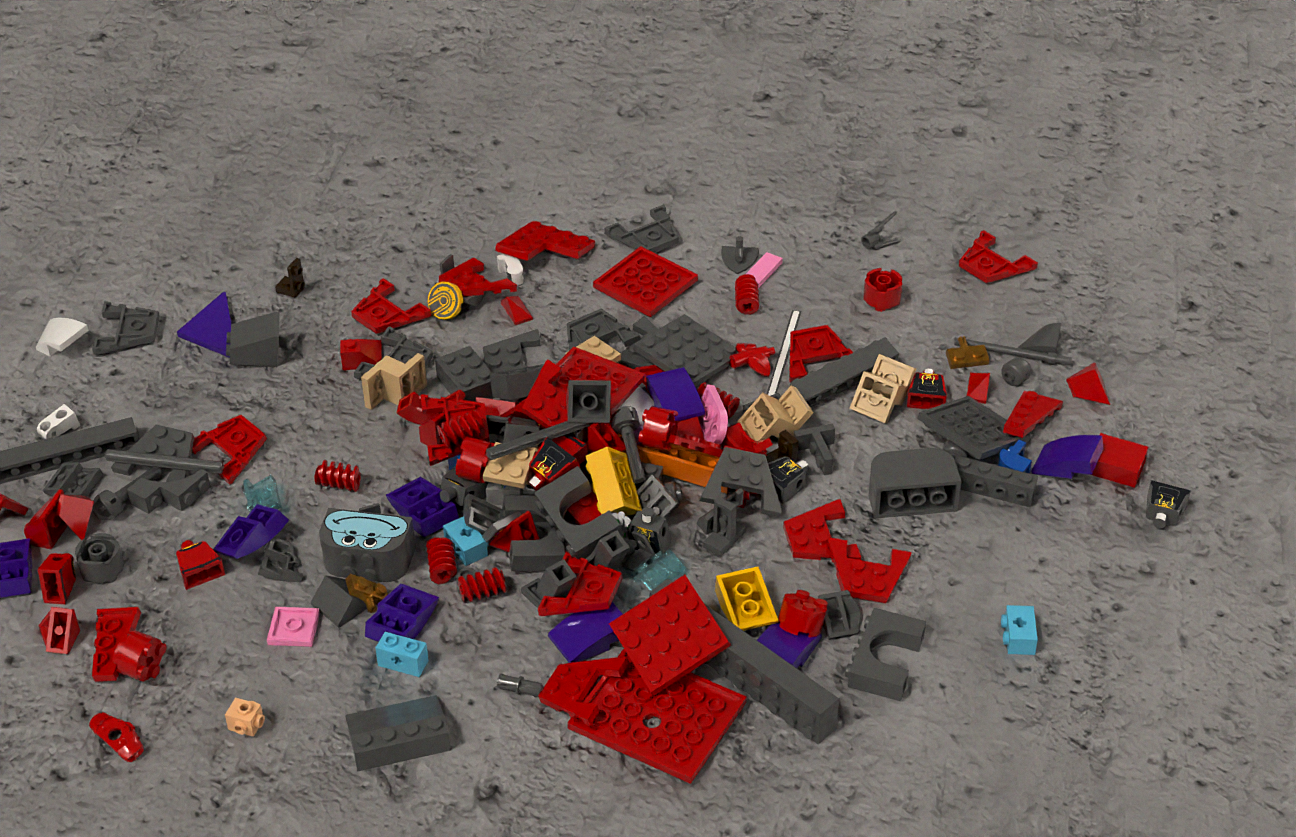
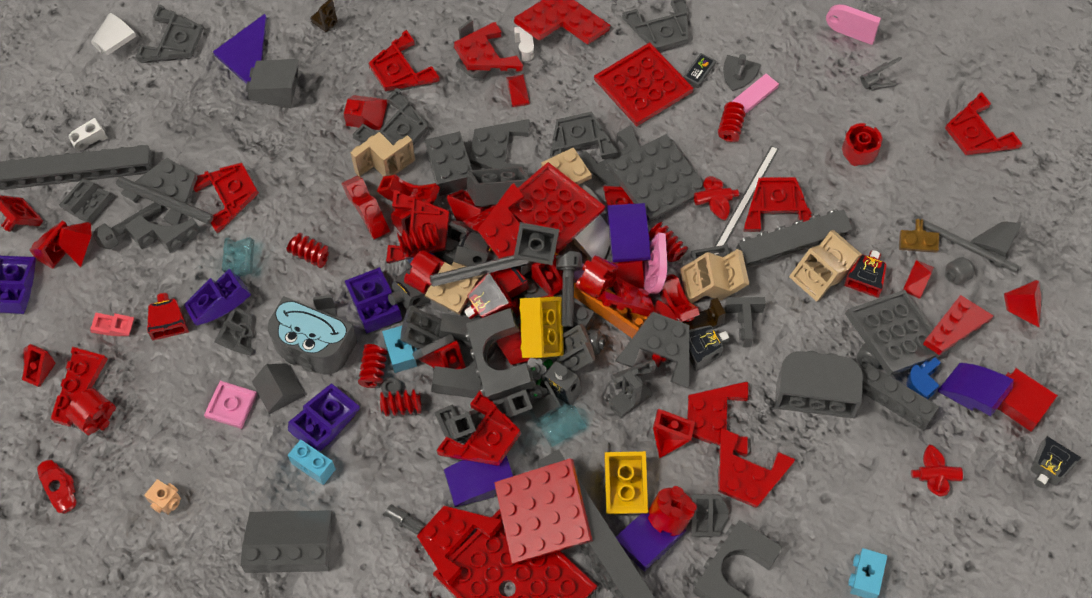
camera: 15 degrees right, 20 degrees up
red torso [38,553,76,604] -> none
dark grey brick [75,533,124,583] -> none
pearl gold plate [345,573,388,613] -> none
tile [428,282,463,320] -> none
none -> coral slope [90,312,134,336]
none -> red arch [341,175,390,239]
none -> red slope [653,409,695,459]
none -> tile [683,53,716,88]
none -> bright pink tile [826,5,881,45]
none -> red plant [911,444,963,496]

